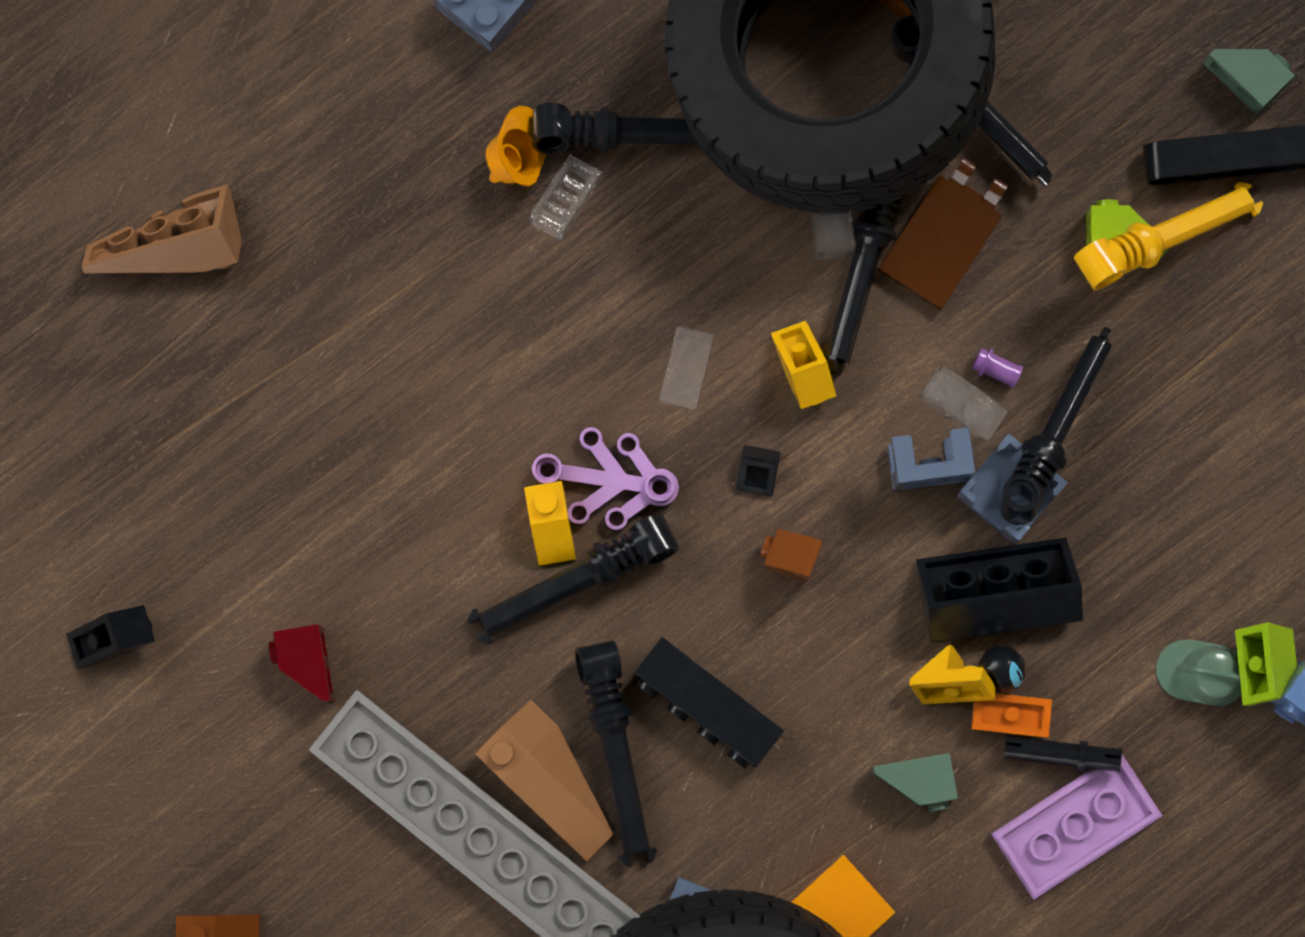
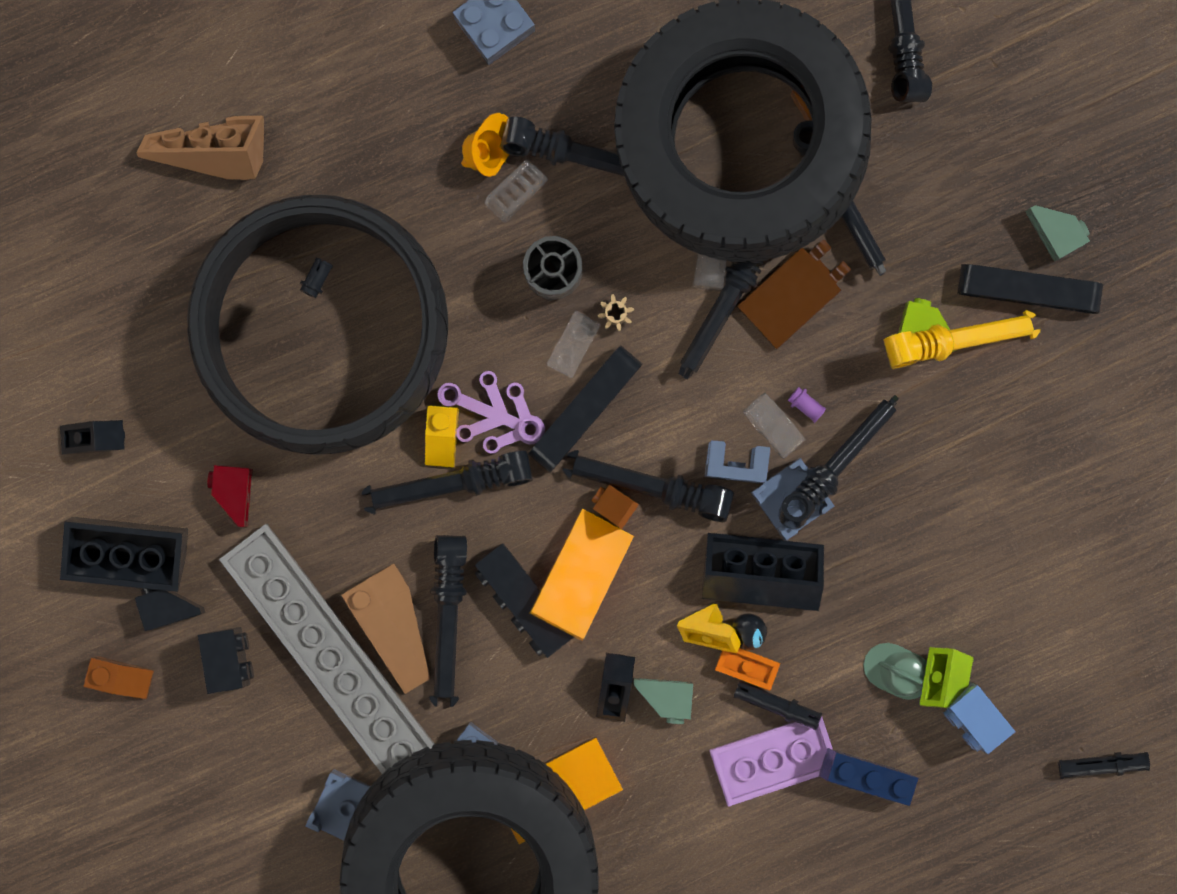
camera: 10 degrees right, 5 degrees up
black slope [735,445,780,496] -> none
yellow slope [771,320,837,409] -> none
none -> black slope [60,517,188,592]
none -> black slope [135,589,206,631]
none -> black tyre [187,195,448,455]
none -> black brick [198,627,254,694]
none -> black pin [300,257,333,298]
none -> dark grey cylinder [523,236,582,301]
none -> black beam [528,345,643,473]
none -> light orange tile [530,509,634,641]
none -> black piece [563,450,734,523]
none -> black slope [596,653,635,722]
none -> tan gear [598,294,634,332]
none -> dark blue brick [819,748,919,806]

